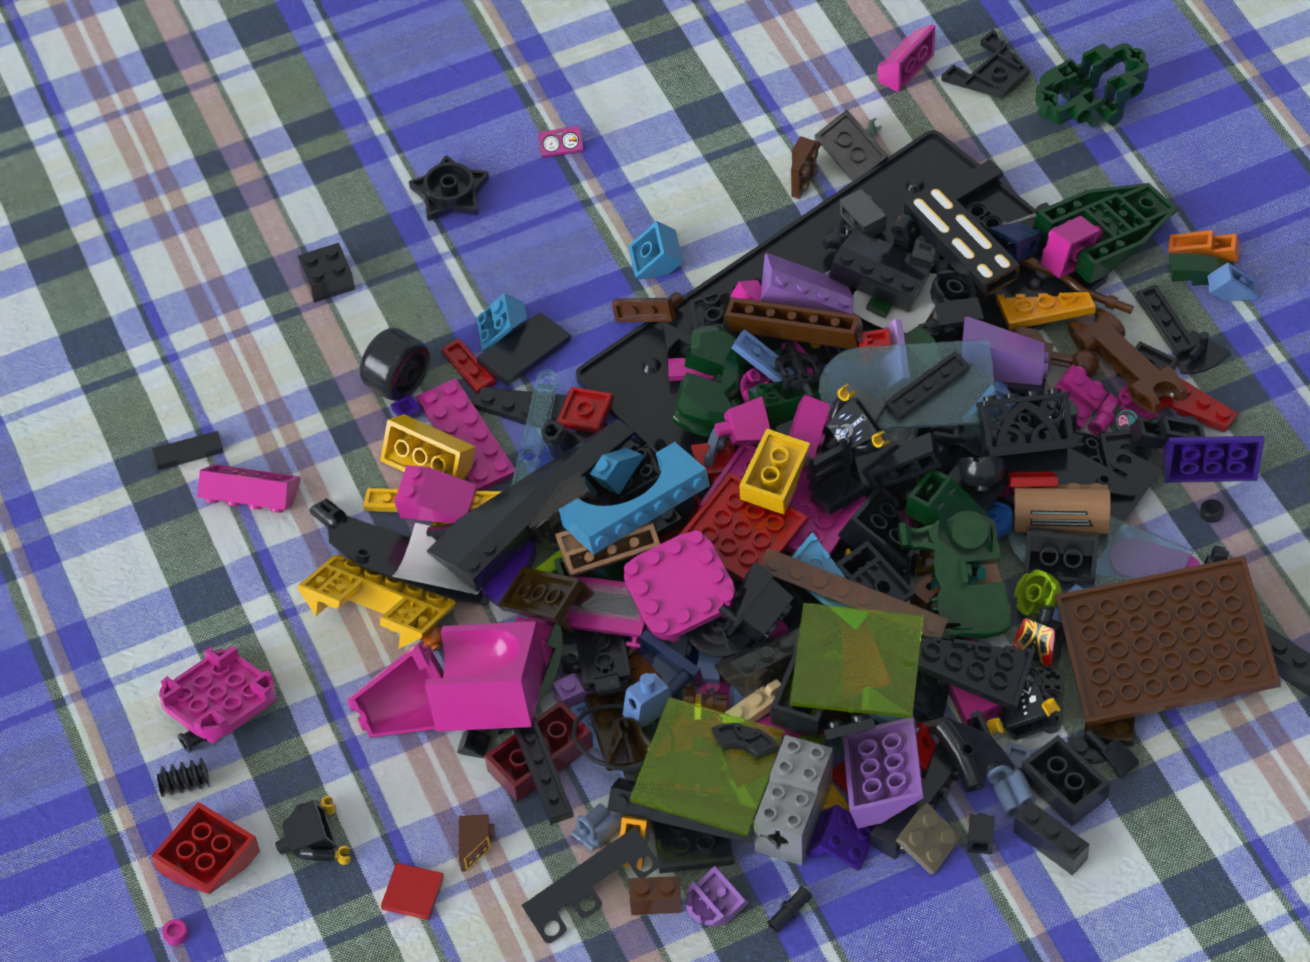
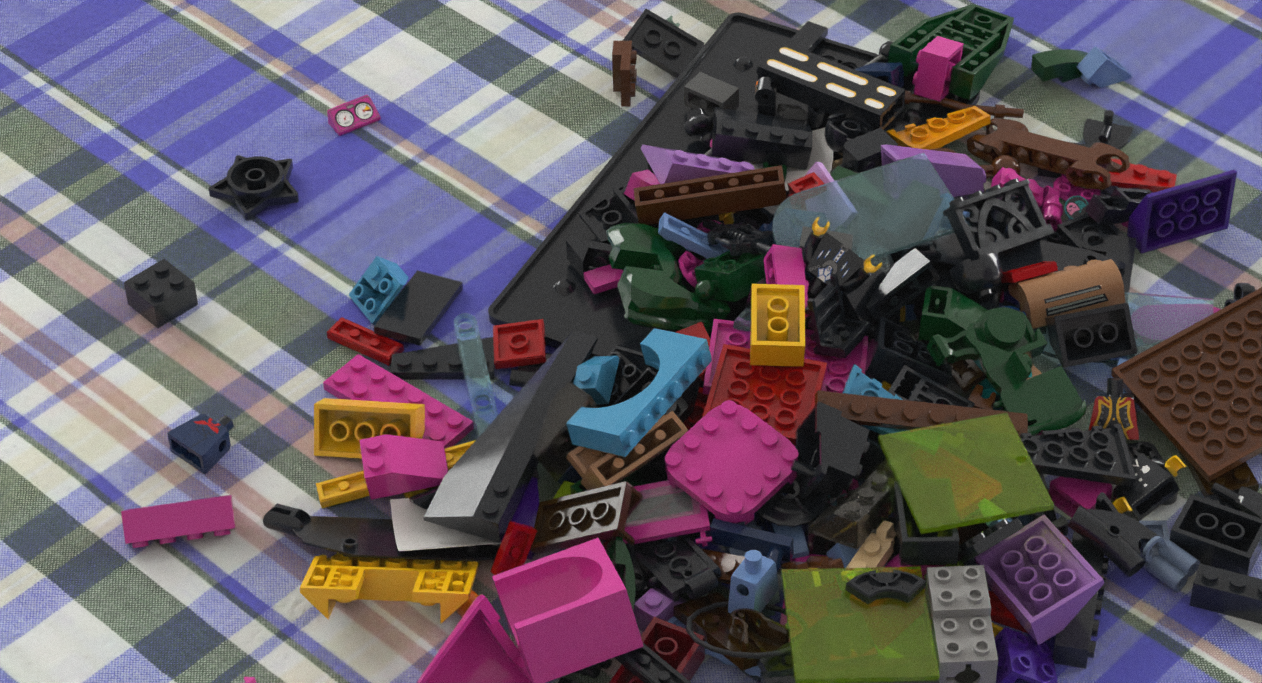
camera: 25 degrees left, 10 degrees down
black tile [152,431,224,470] -> none
black wheel [360,328,430,401] -> none
dark purple plate [391,394,423,418] -> none
black plant [541,420,579,459] -> none
reddish brown piece [611,292,683,322] -> none
dark azure slope [628,221,683,280] -> none
sand blue plate [704,428,726,467] -> none
dark pink torso [715,397,771,446] -> none
black tile [885,350,971,421] -> none
dark tan plate [895,803,962,874] -> none
black brick [967,813,995,855] -> none
lime cylinder [1014,570,1063,616] -> none
black tile [1136,284,1196,358] -> none
orange slope [1168,230,1241,262] -> none
black tile [1200,499,1224,523] -> none
none -> dark blue torso [167,414,234,474]
none -> red plate [490,521,537,575]

